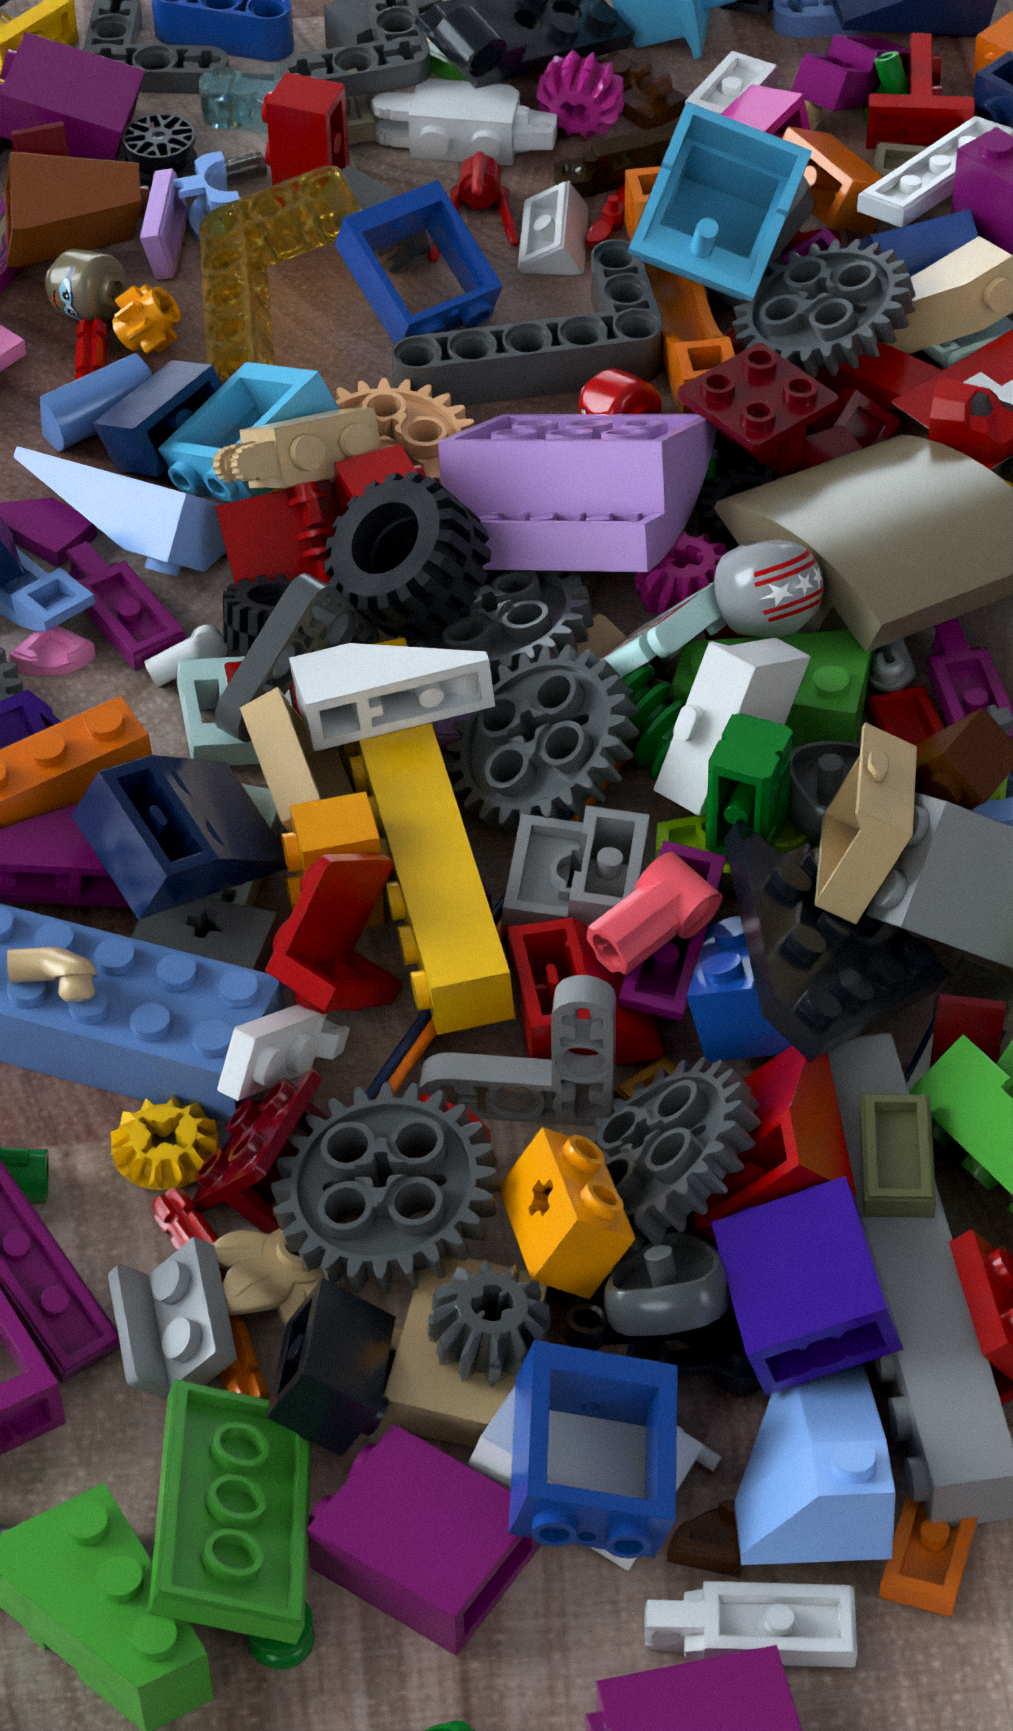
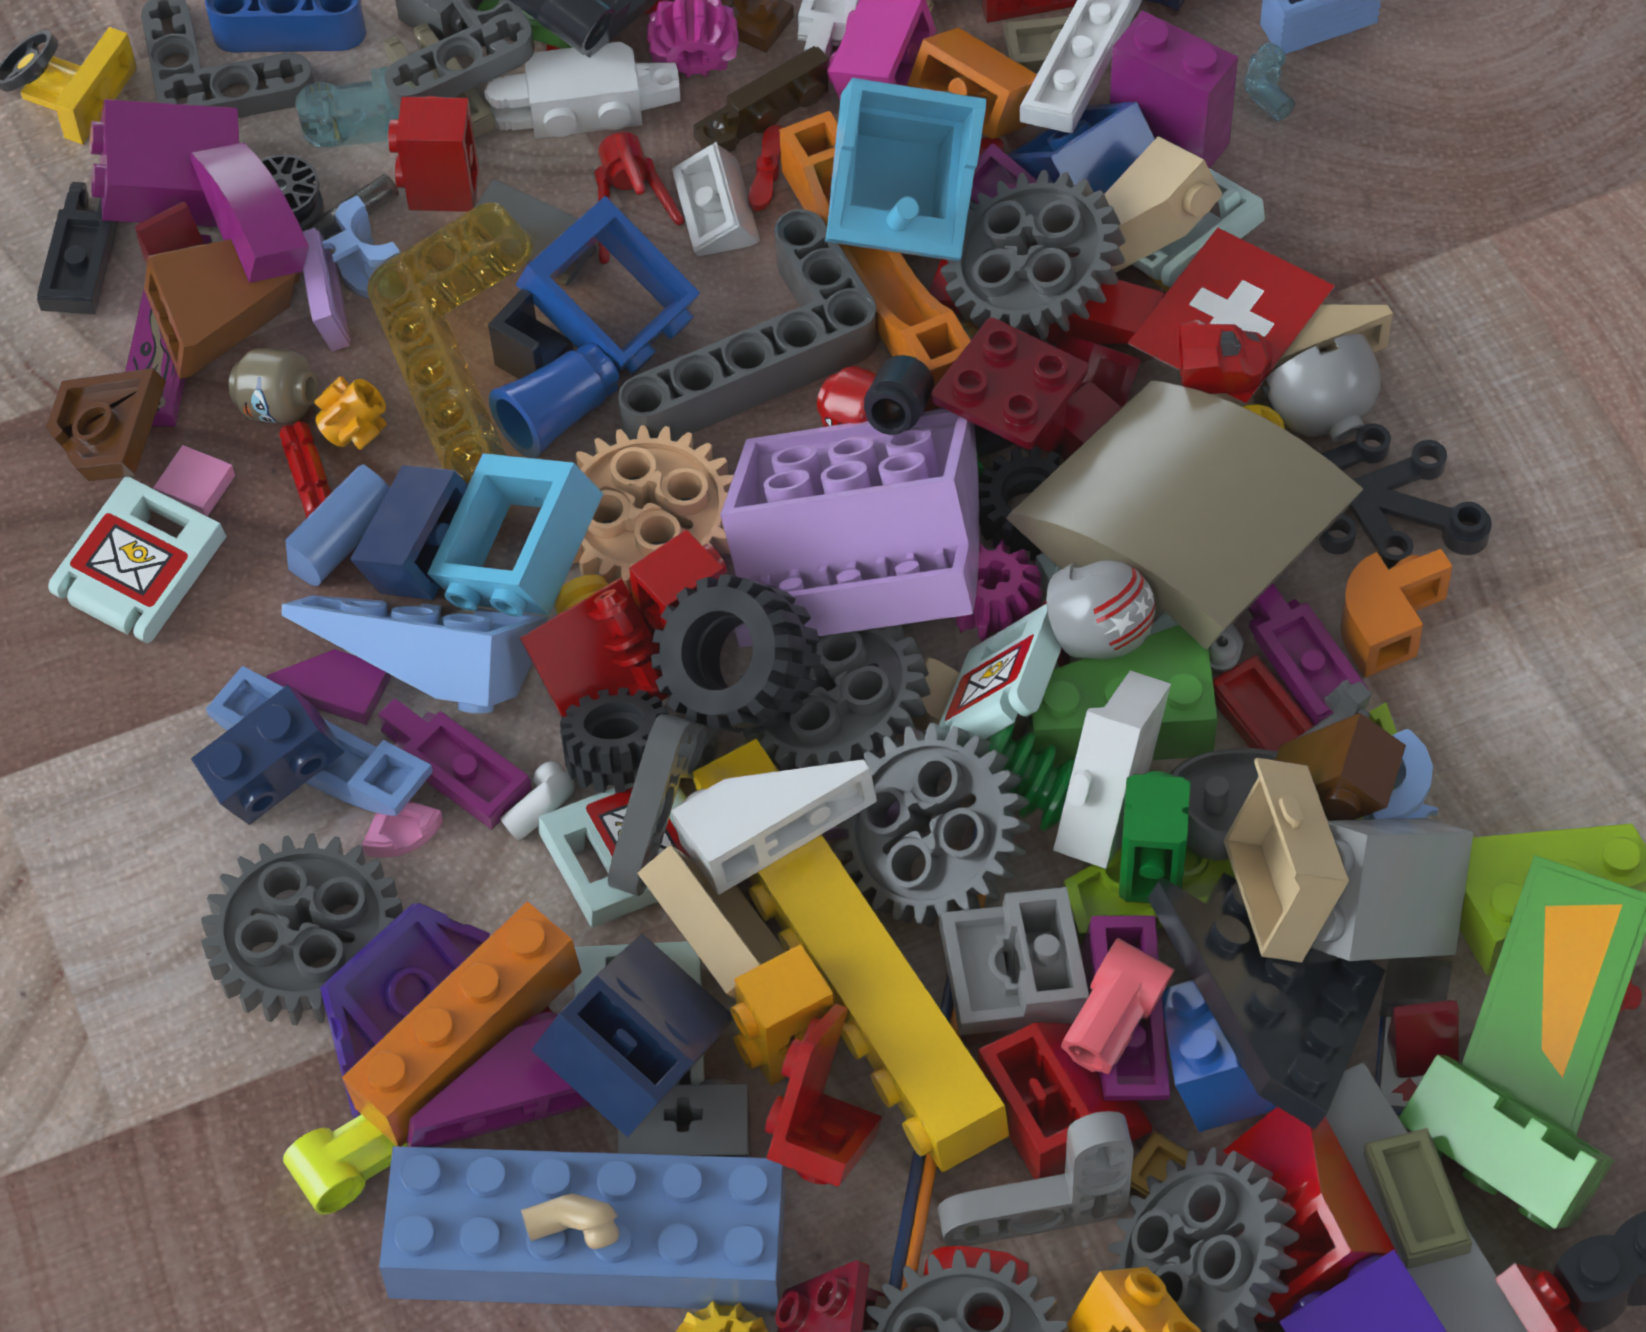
camera: 15 degrees left, 10 degrees up
tan hinge [211,407,382,488] -> none
white hinge [217,1004,350,1101] -> none
none -> magenta slope [190,142,309,283]
none -> black panel [488,289,573,379]
none -> blue plant [489,343,620,459]
none -> black brick [864,355,934,435]

